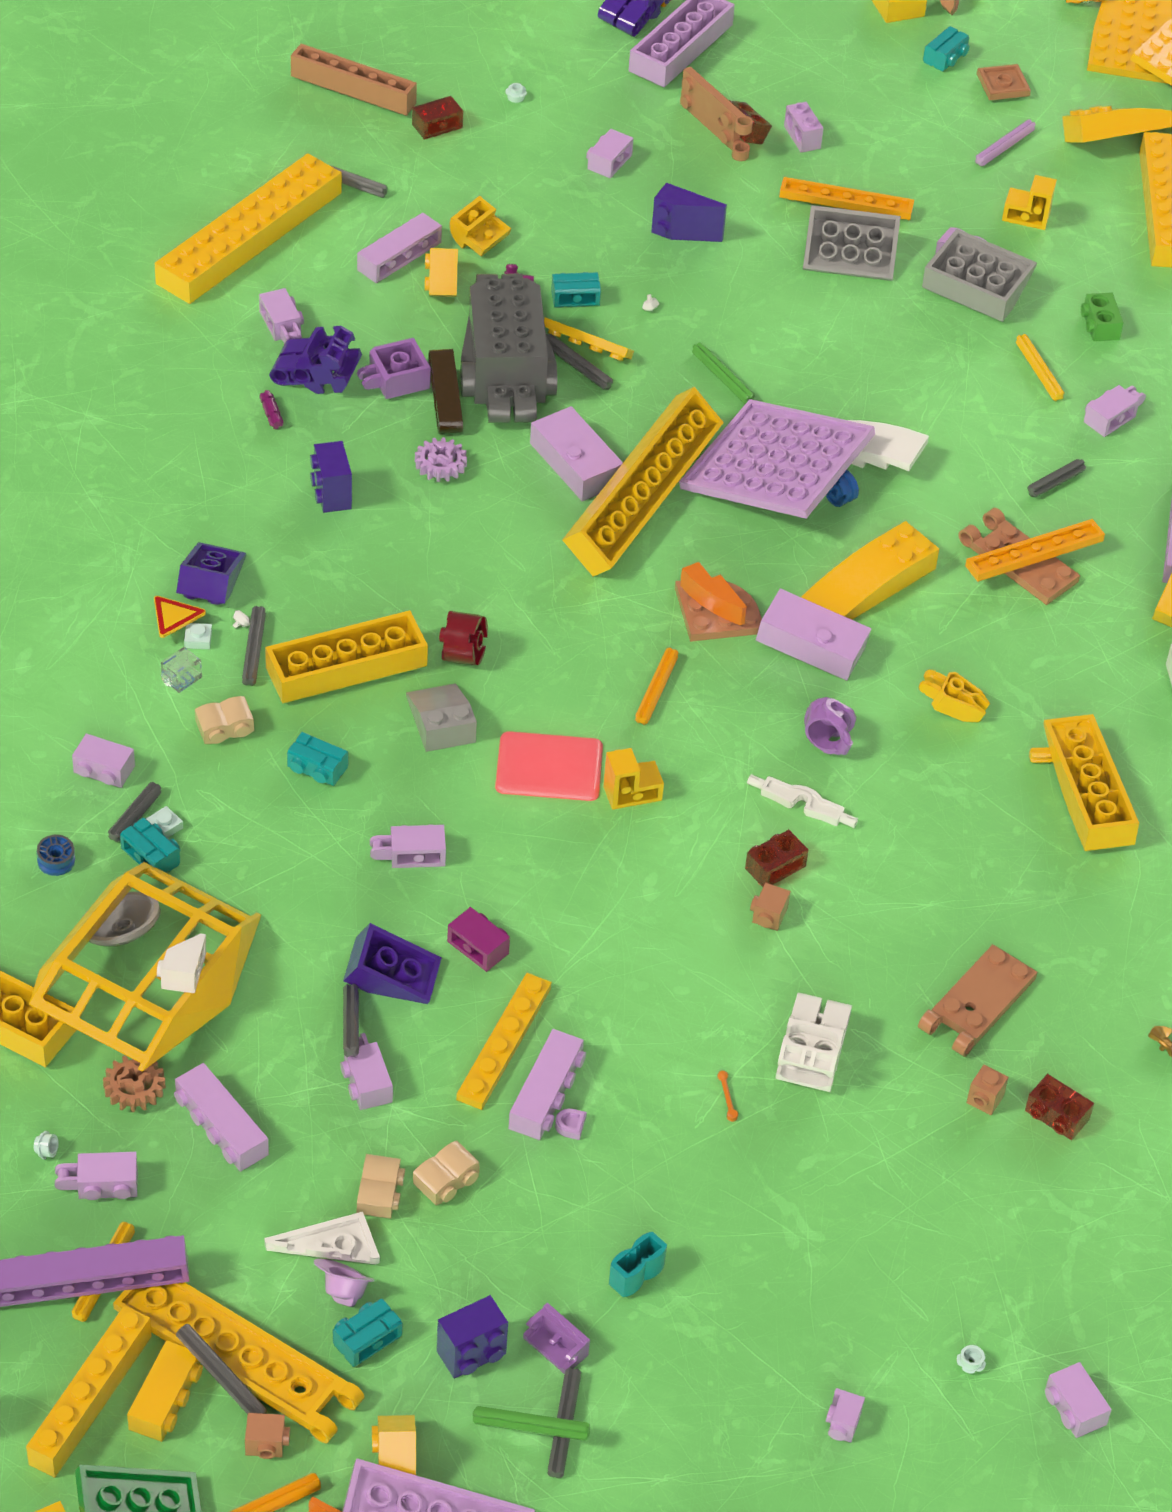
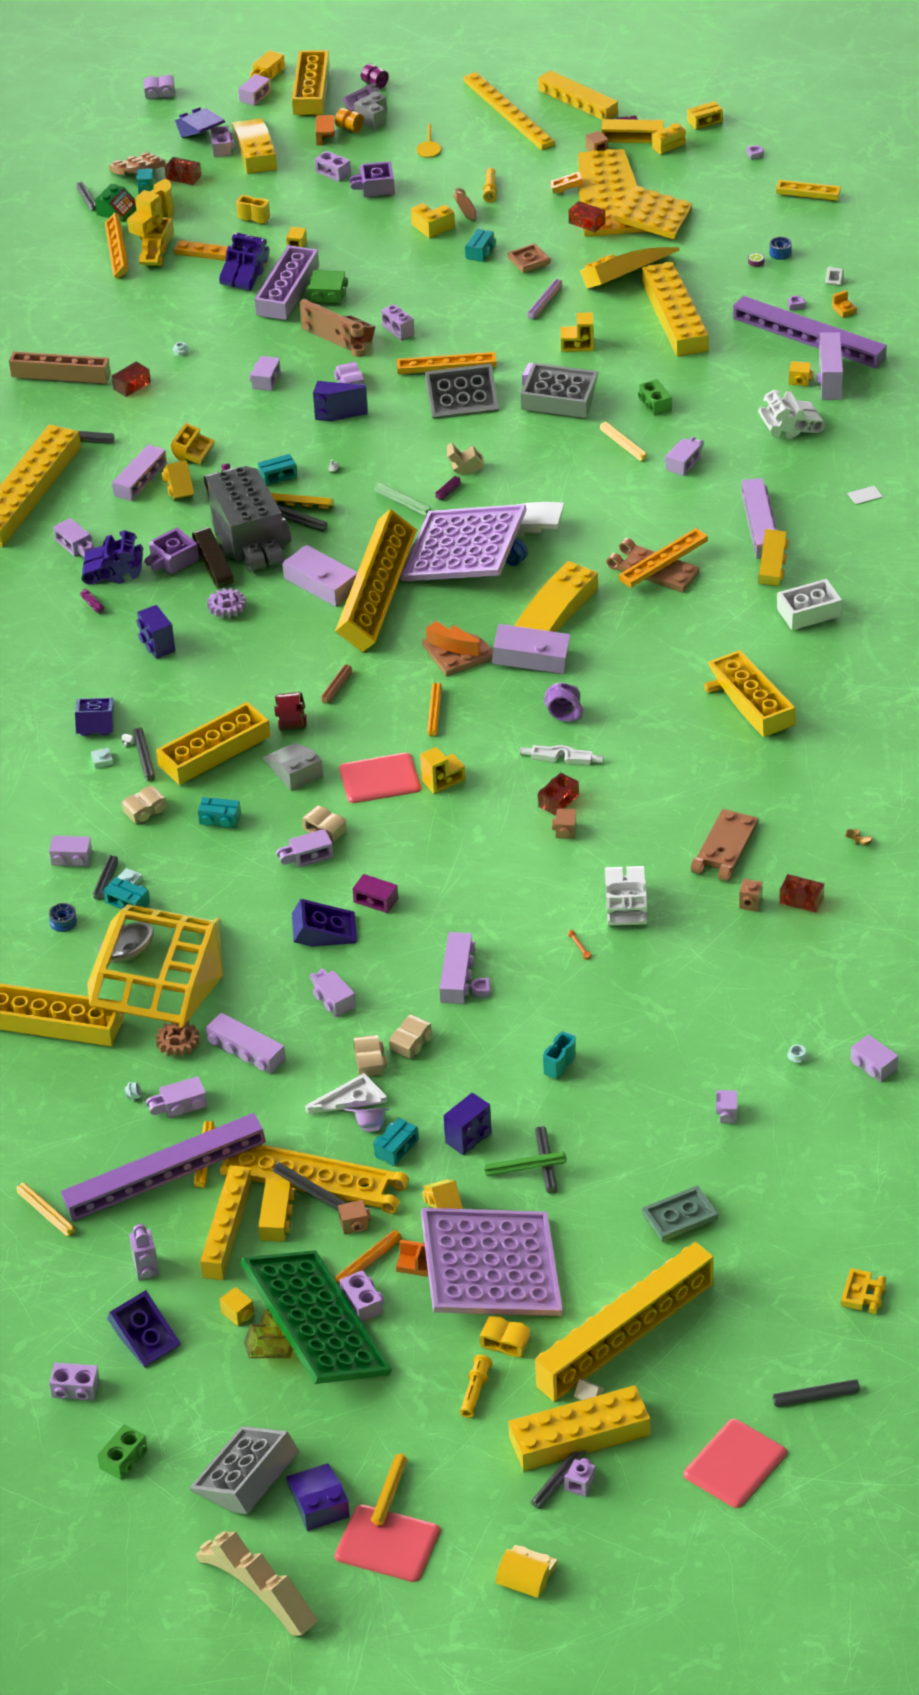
camera: 10 degrees left, 5 degrees down
piece [154,596,206,638] -> none
white slope [157,934,206,993] -> none
clear brick [161,647,202,693] -> none
dark grey axle [343,984,359,1057] -> none
yellow plate [456,973,552,1110] -> none
medium lavender hinge [523,1303,590,1374] -> none
yellow hinge [918,669,990,722] -> none
dark grey axle [1027,459,1086,497] -> none
none -> tan brick [302,806,347,843]
none -> bright green brick [306,270,348,304]
none -> nougat axle [321,664,352,704]
none -> lavender brick [334,362,365,385]
none -> magenta axle [435,476,461,500]
none -> tan brick [447,443,485,475]
none -> clear red brick [568,201,606,233]

